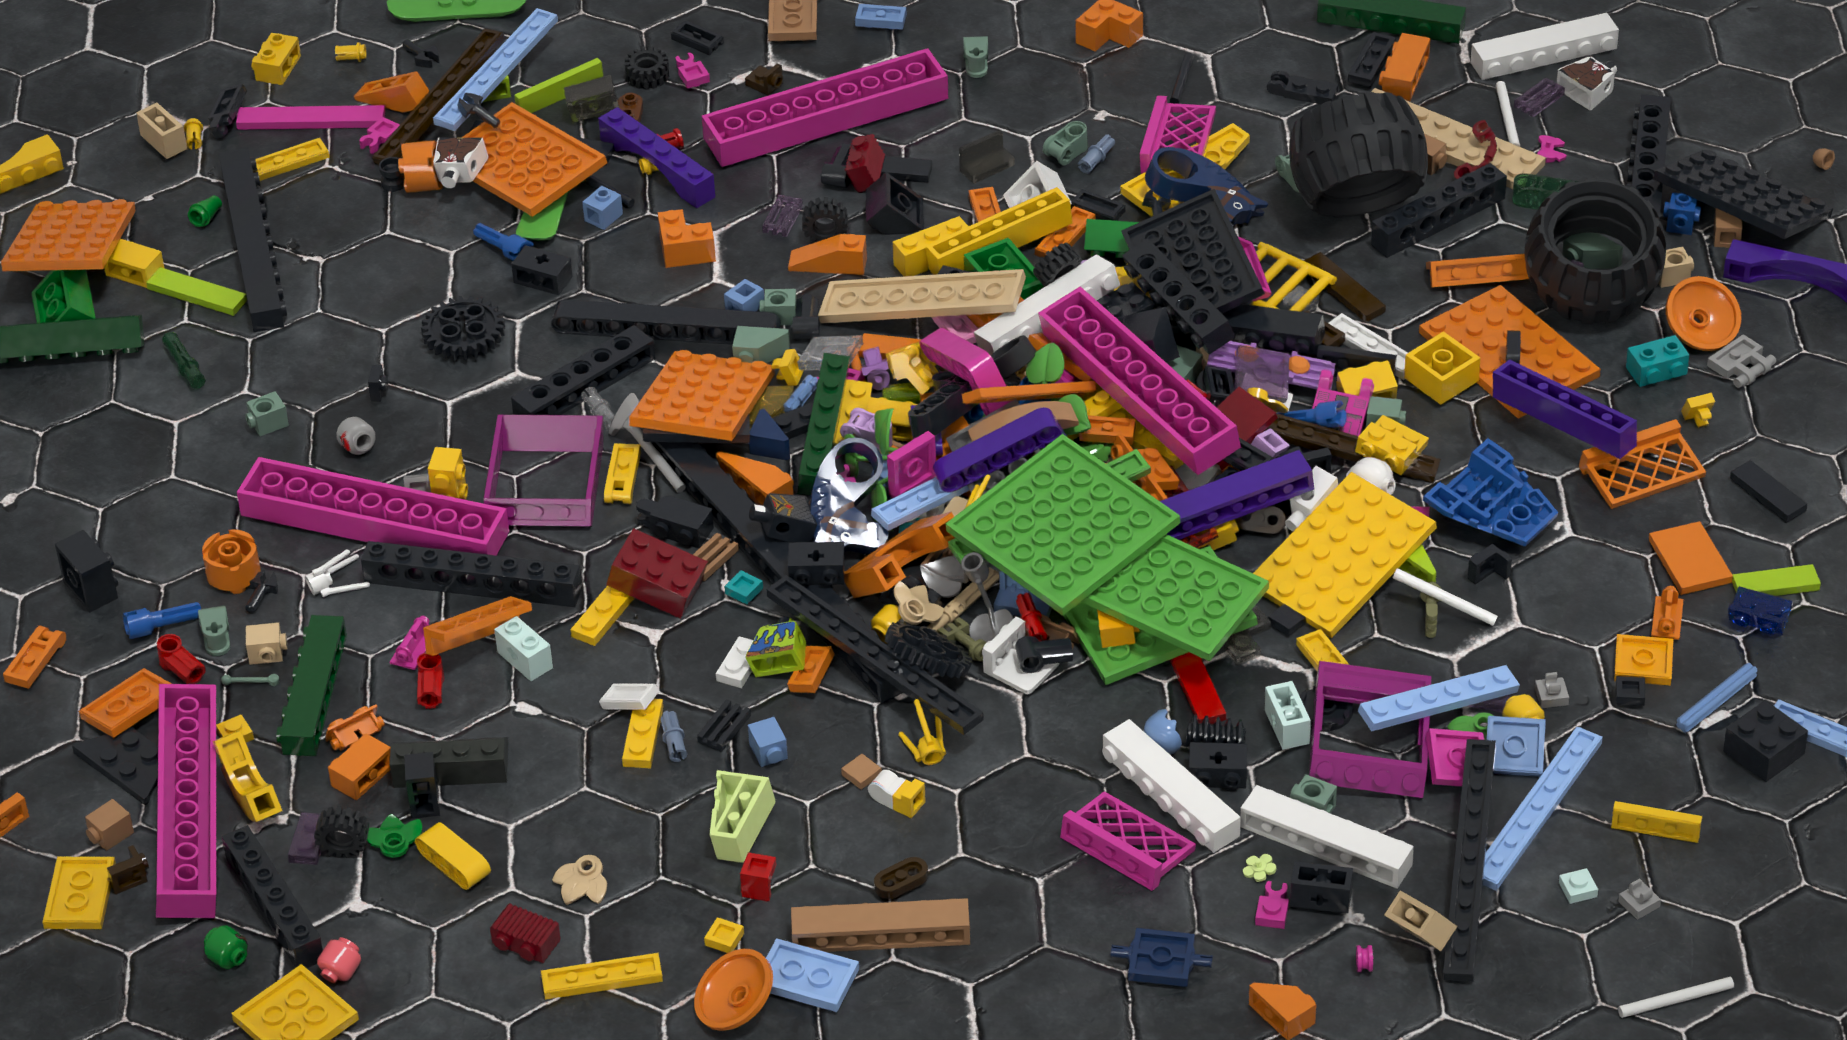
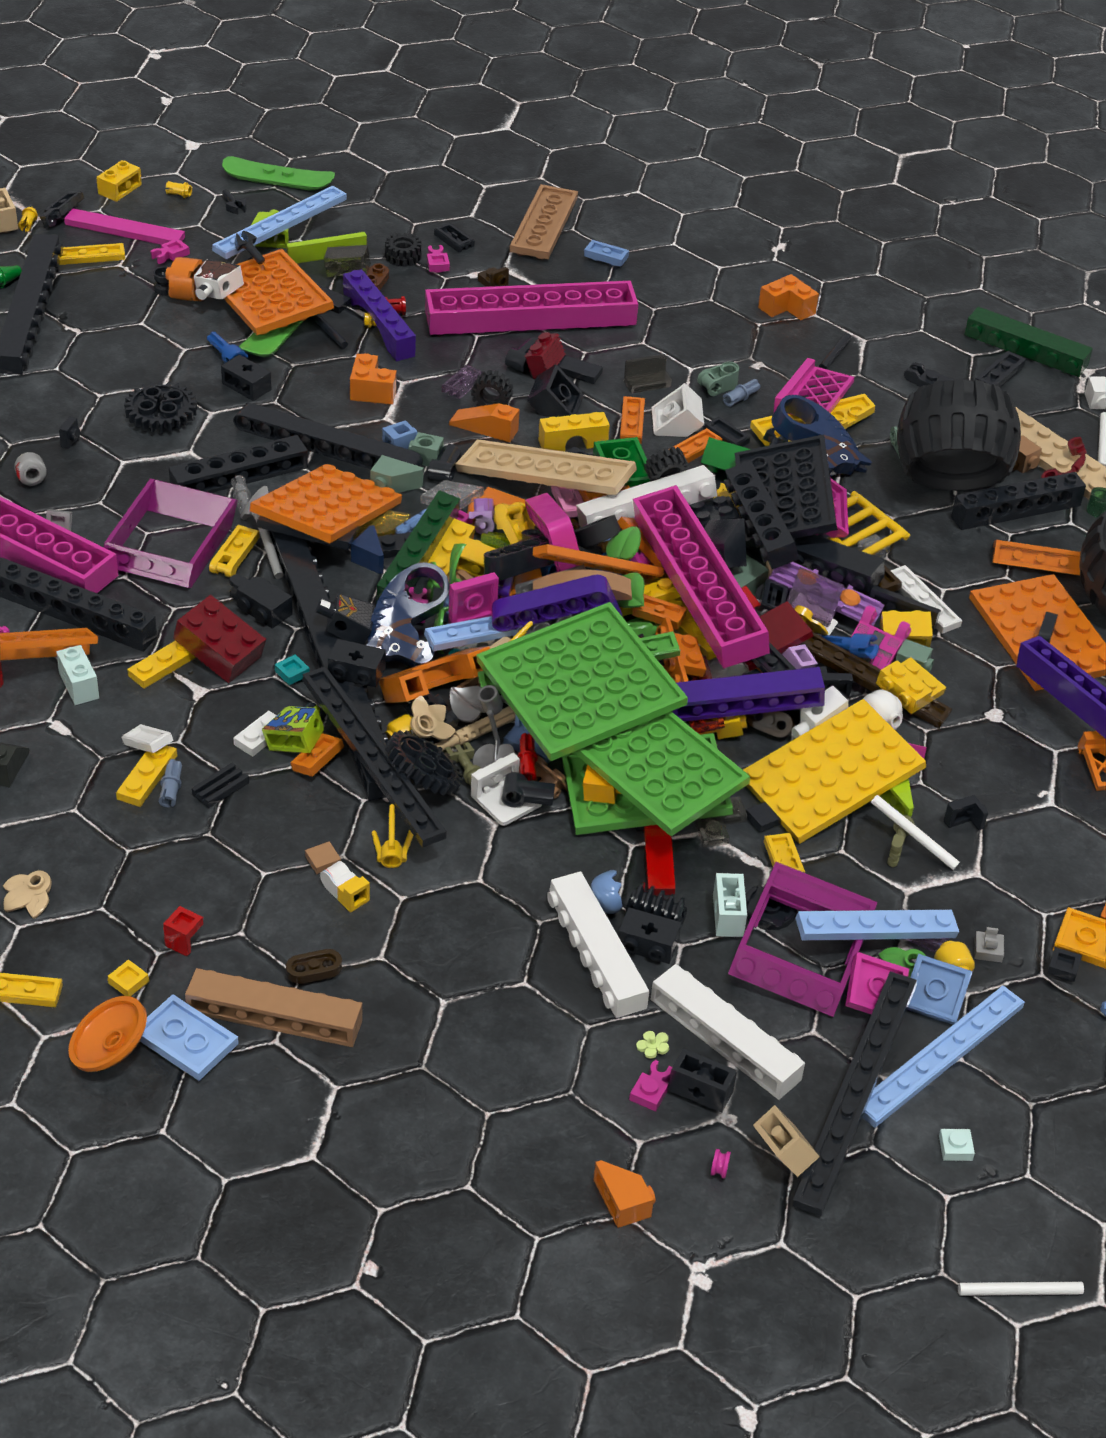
camera: 10 degrees right, 0 degrees up
orange slope [354,71,429,113] -> none
dark brown tile [372,28,506,165] -> none
yellow brick [428,447,468,500] -> none
medium blue brick [583,186,623,230] -> none
medium nougat tile [693,533,739,581] -> none
yellowish green wedge [710,770,776,863] -> none
orange slope [717,451,794,506] -> none
medium blue brick [748,717,788,767] -> none
yellow tile [771,349,805,386] -> none
lavender piece [840,408,893,451] -> none
yellow brick [925,187,1073,275] -> none
sand green piece [963,36,988,78] -> none
dark pink fence [1060,791,1196,891] -> none
dark blue plate [1111,928,1213,987] -> none
sand green brick [1290,774,1337,814] -> none
dark brown tile [1303,252,1386,323] -> none
orange brick [1379,33,1430,101] -> none
yellow brick [1404,331,1480,405] -> none
blue wedge [1423,438,1558,546] -> none
yellow tile [1611,801,1702,843] -> none
light grey tile [1618,879,1661,920] -> none

